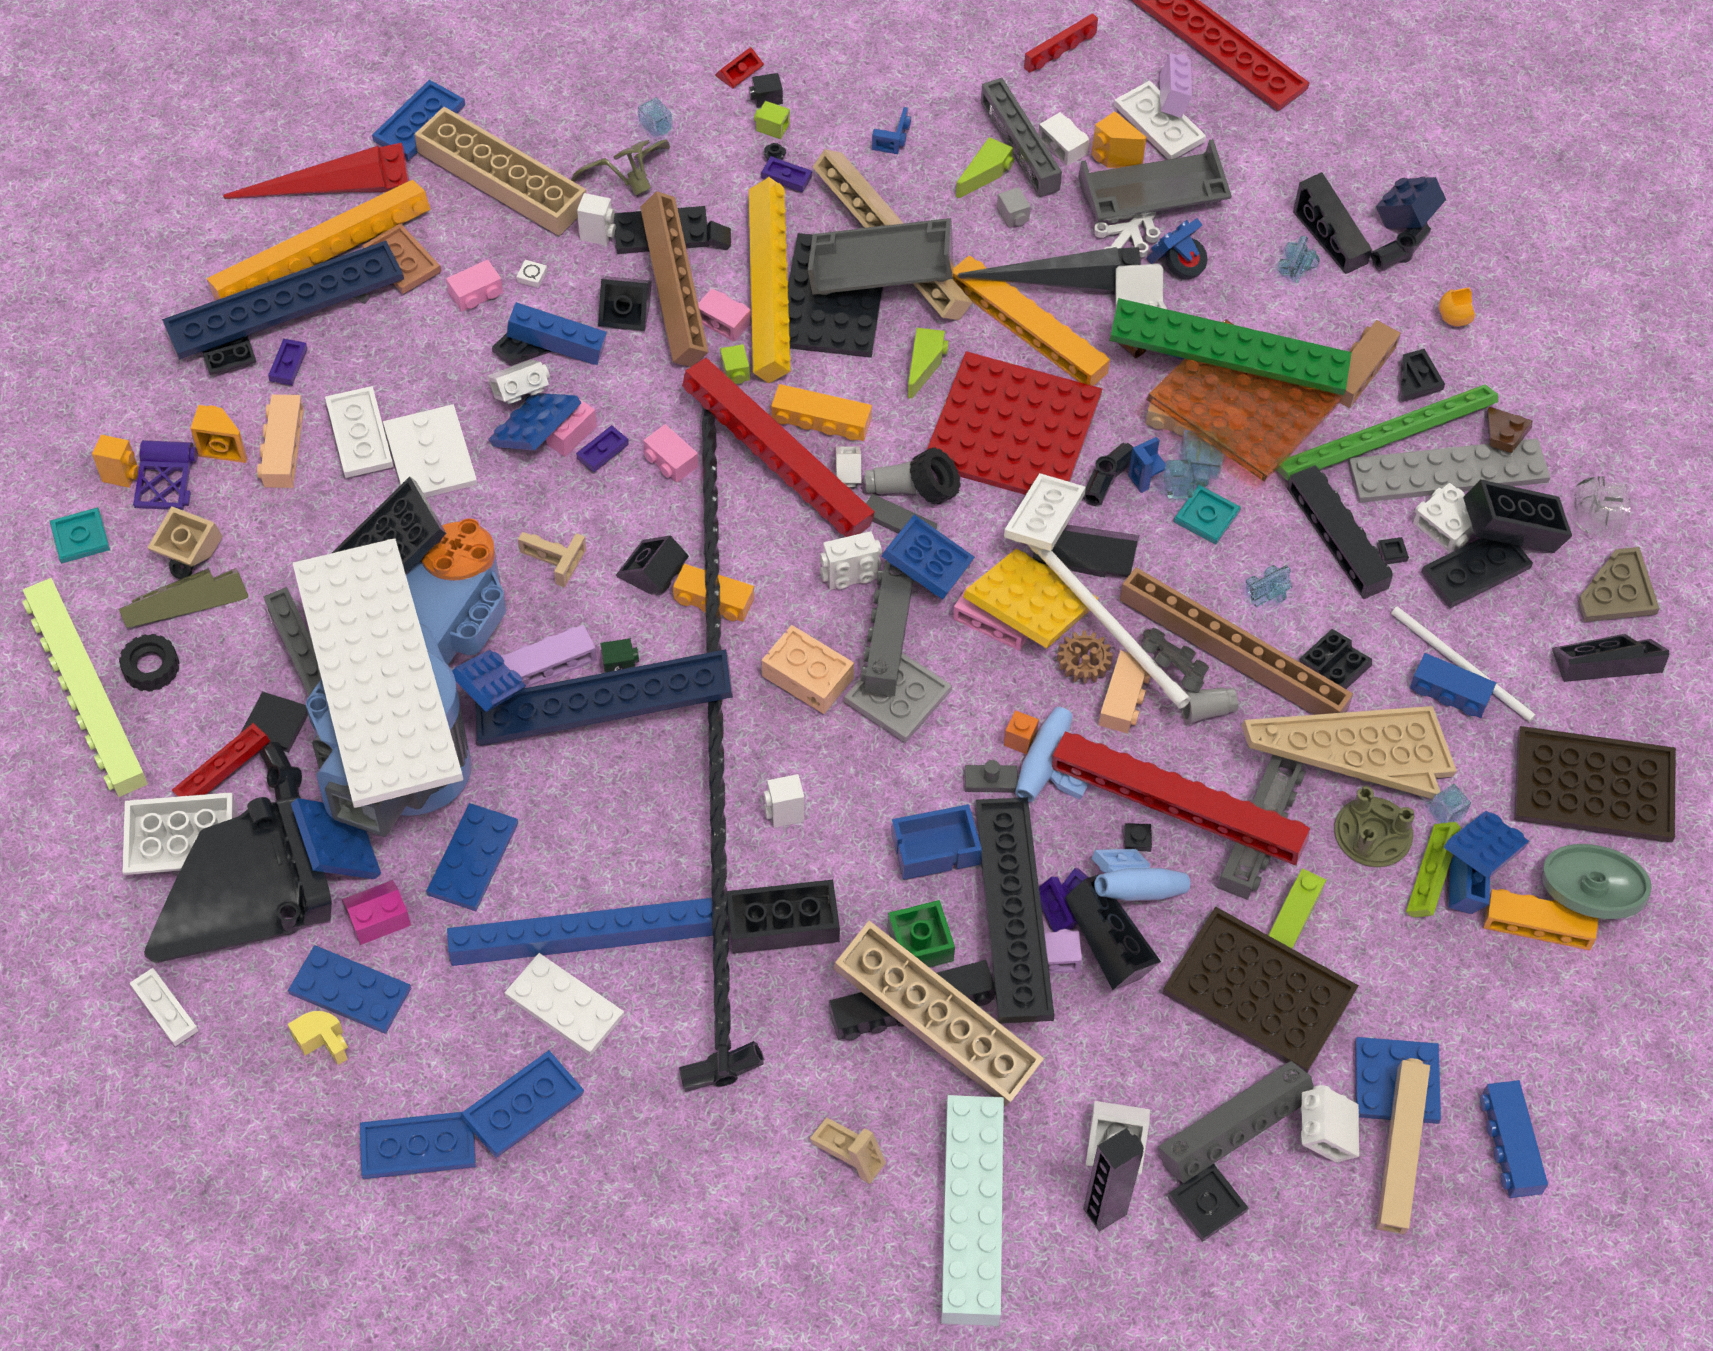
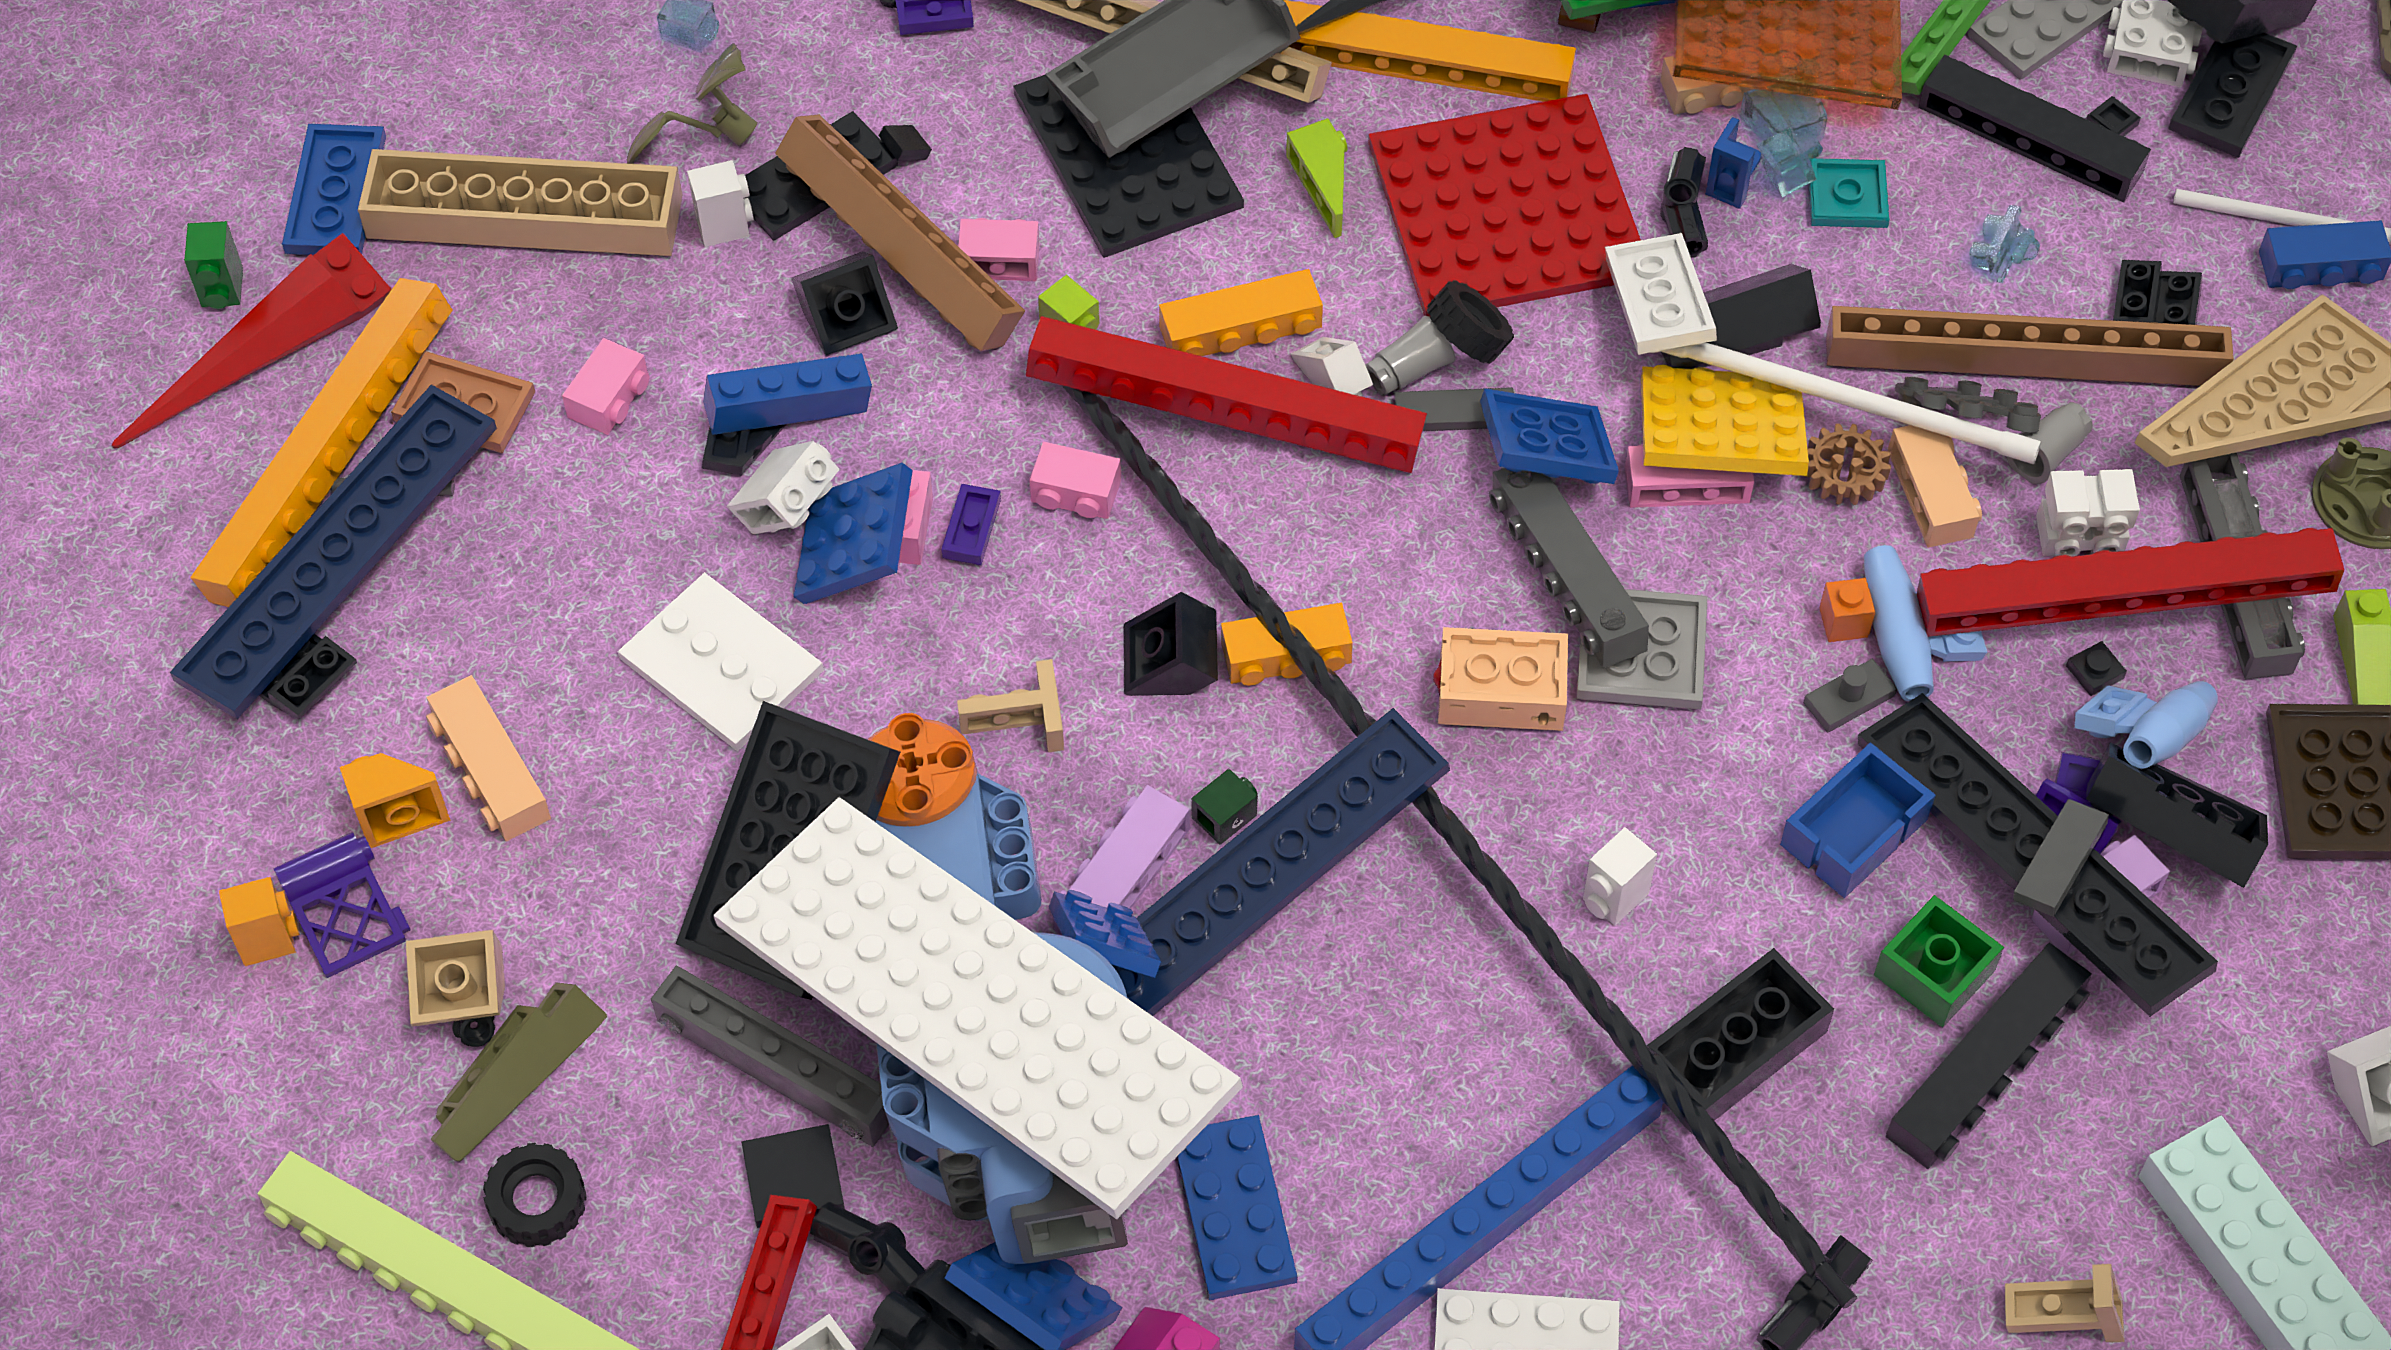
camera: 30 degrees left, 0 degrees up
teal tile [49,507,110,564] -> none
dark purple plate [268,338,308,386] -> none
white plate [325,386,393,478] -> none
white tile [516,260,547,288] -> none
yellow brick [749,177,791,383] -> none
white brick [820,531,882,590] -> none
tan brick [833,920,1044,1107] -> none
none -> green brick [184,221,243,309]
none -> dark grey tile [2013,799,2109,917]
none -> white brick [2036,469,2140,557]

